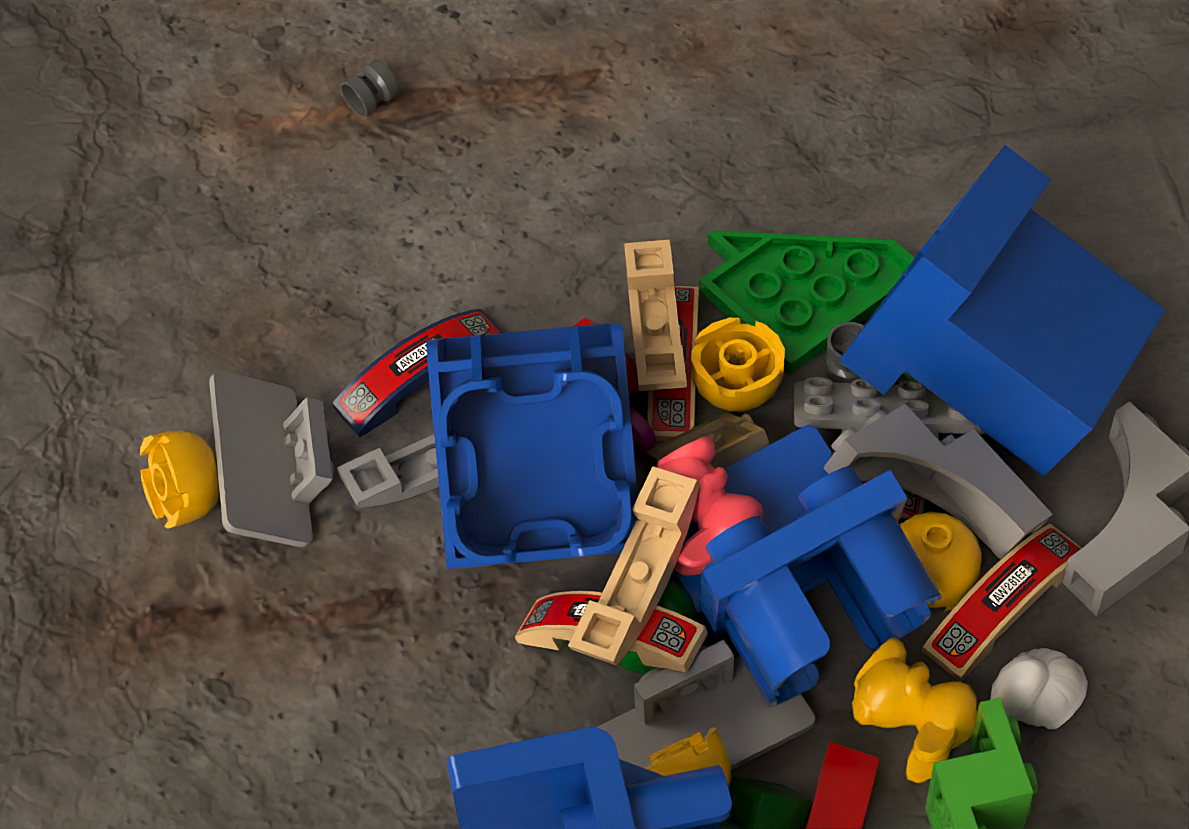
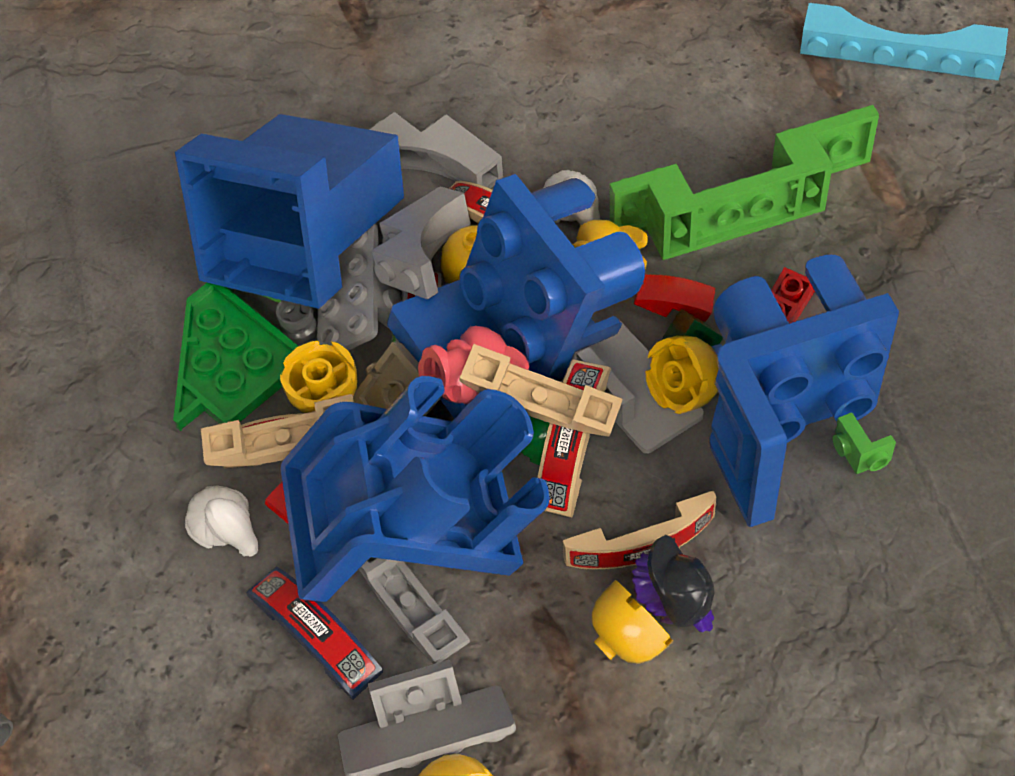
camera: 95 degrees left, 0 degrees up
none -> white hair [185,486,258,557]
none -> tan slope [563,491,717,569]
none -> yellow cylinder [592,580,673,664]
none -> black hair [632,534,715,632]

